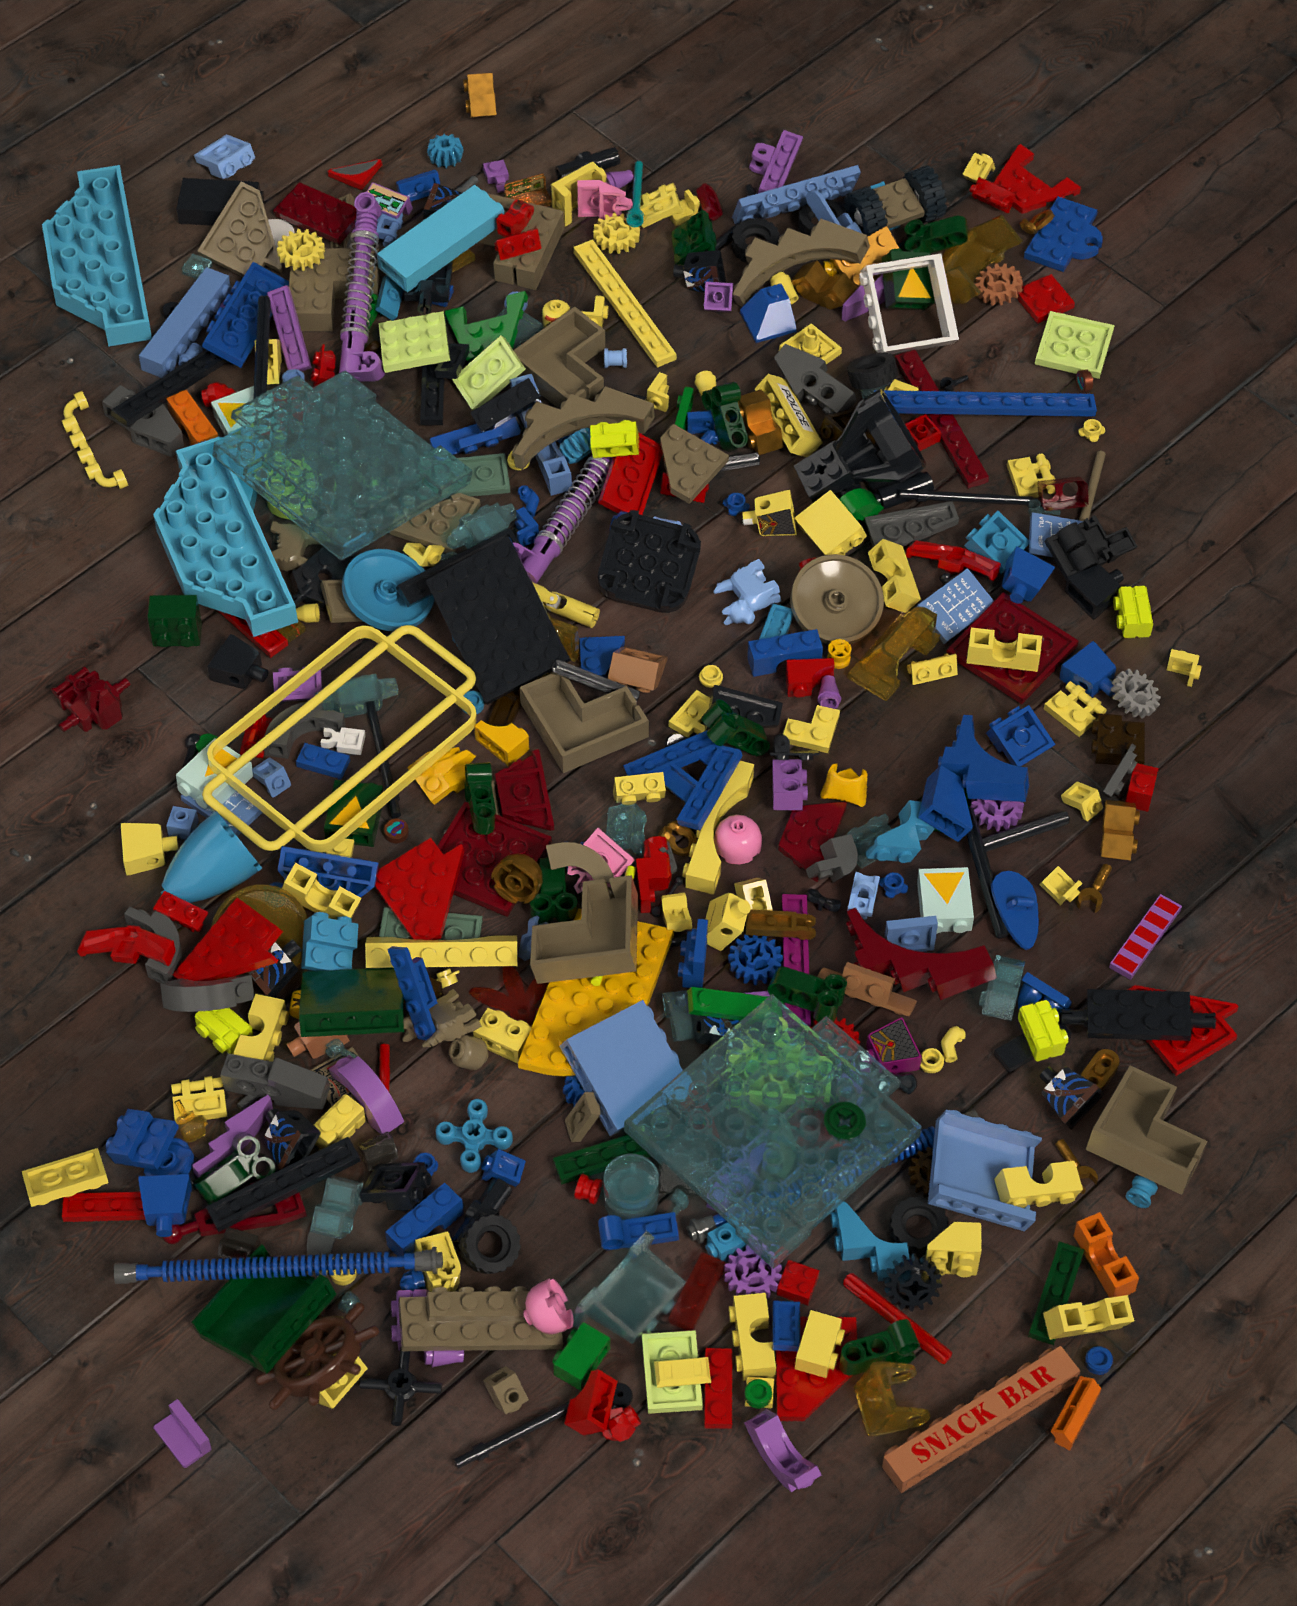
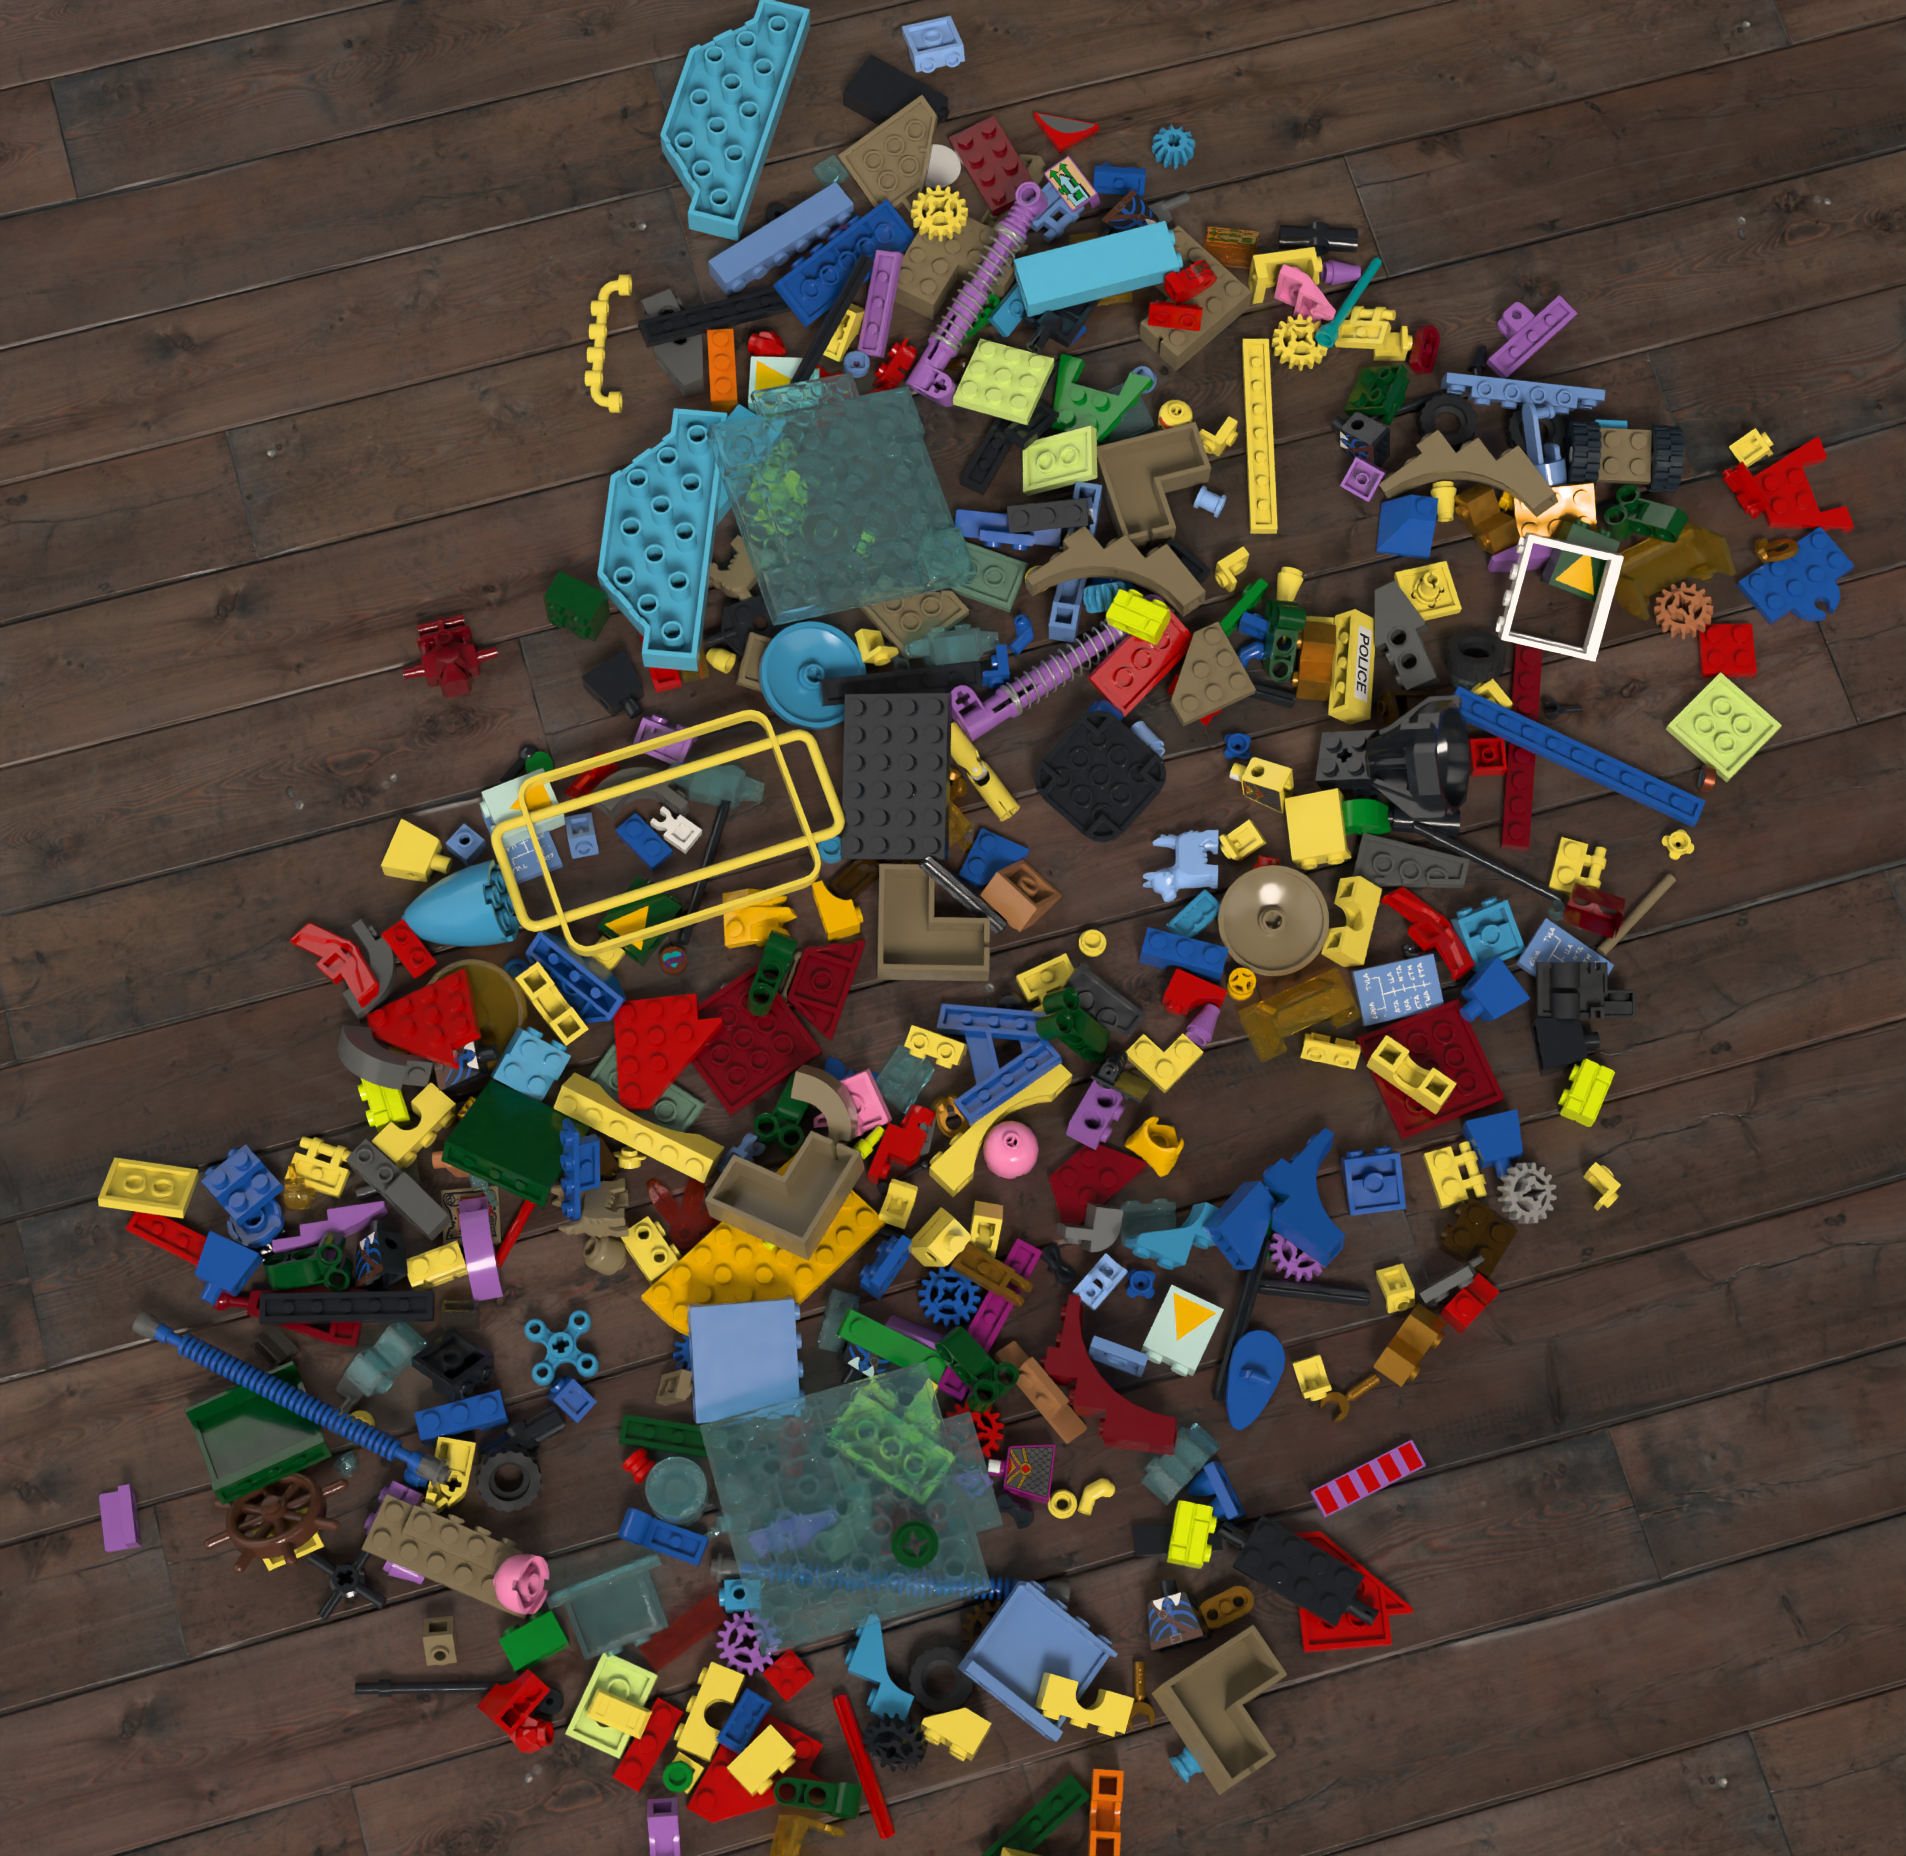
camera: 25 degrees right, 15 degrees up
medium blue pin [178,343,203,366] -> none
blue plate [413,1153,438,1176] -> none
pearl gold brick [463,73,496,117] -> none
medium lavender plate [483,160,509,193] -> none
pearl gold cylinder [491,853,543,904] -> none
none -> light yellow bracket [1219,819,1267,862]

